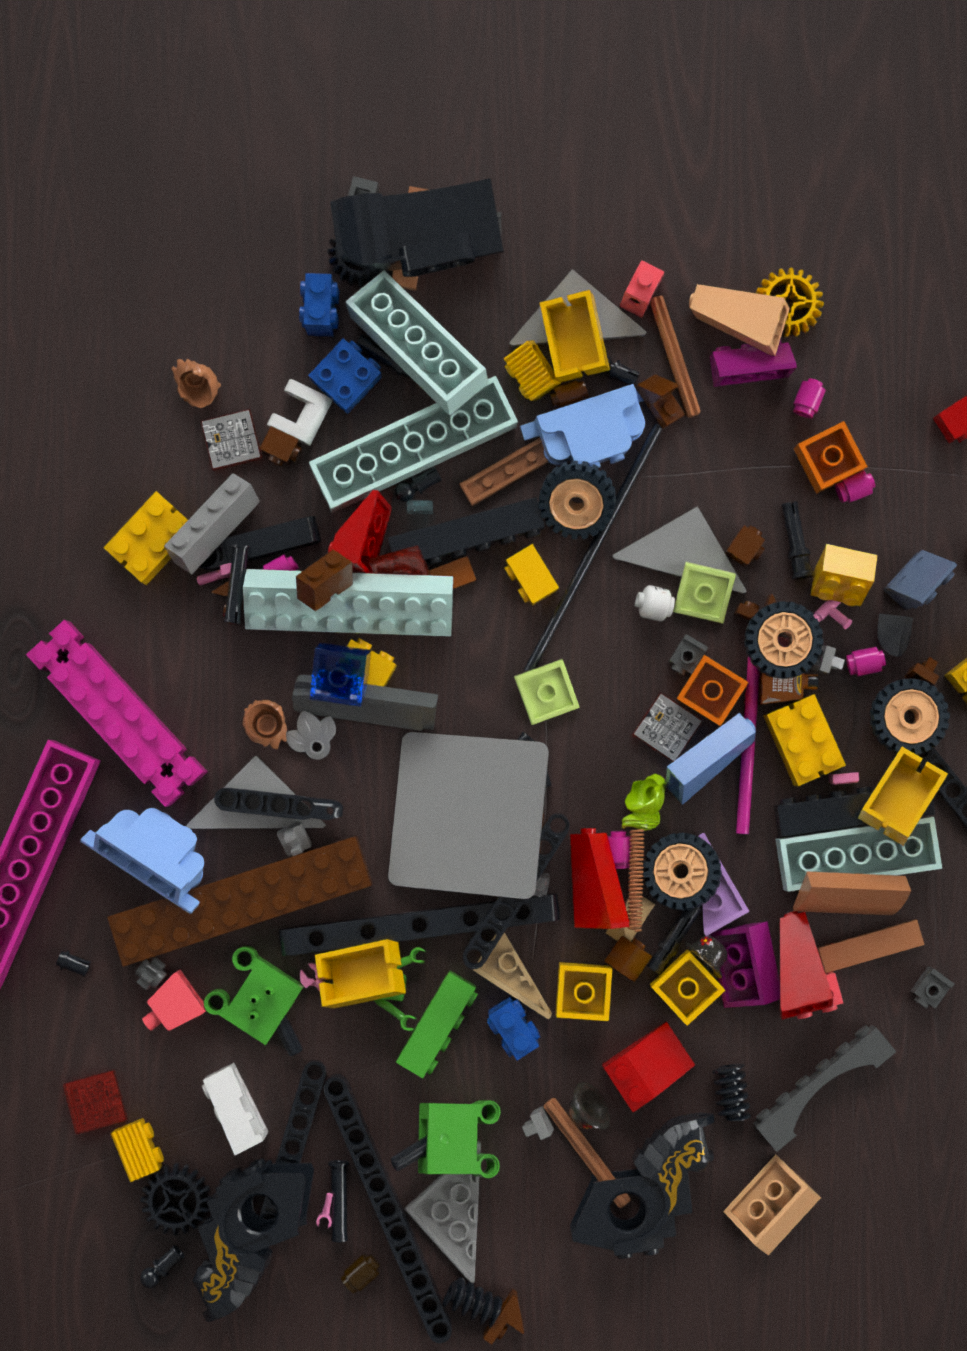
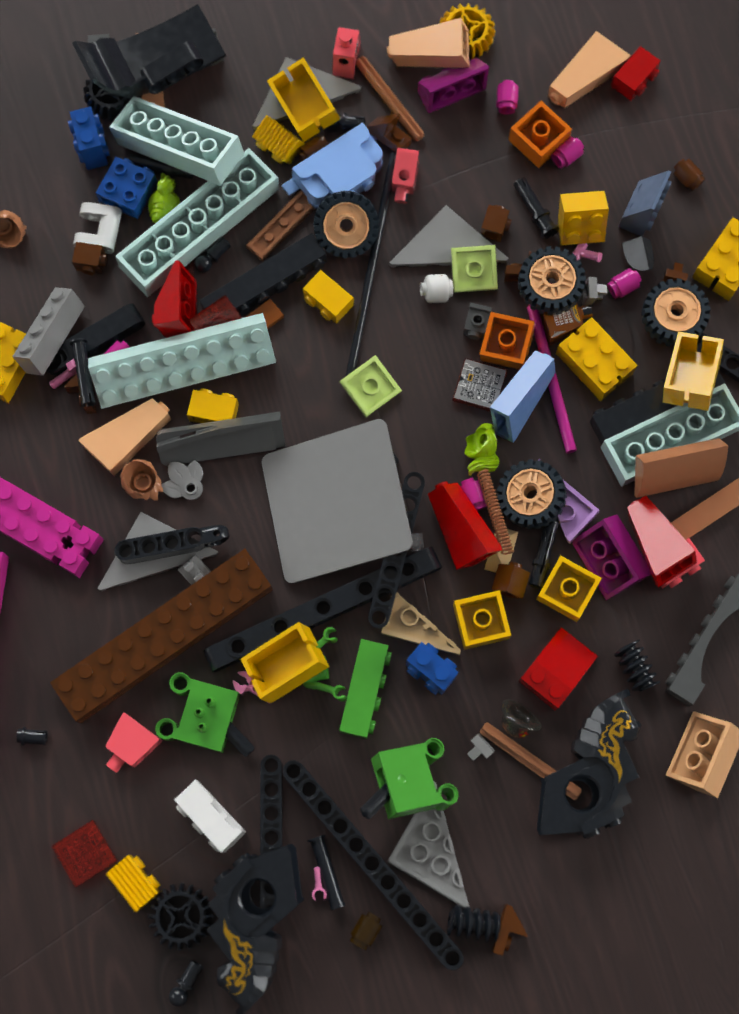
camera: 15 degrees left, 10 degrees down
light blue brick [80,808,204,914] -> none
dark grey gear [135,958,168,990] -> none
tile [201,409,263,471] -> none
reddish brown brick [296,550,353,612] -> none
clear blue slope [309,643,371,707] -> none
clear light blue tile [407,500,433,514] -> none
clear smoke hat [685,935,728,979] -> none
bright pink tile [828,772,859,785] -> none
none -> light nougat slope [78,398,171,476]
none -> lime hair [148,173,180,223]
none -> coral torso [392,148,419,204]
none -> light nougat slope [548,31,631,108]

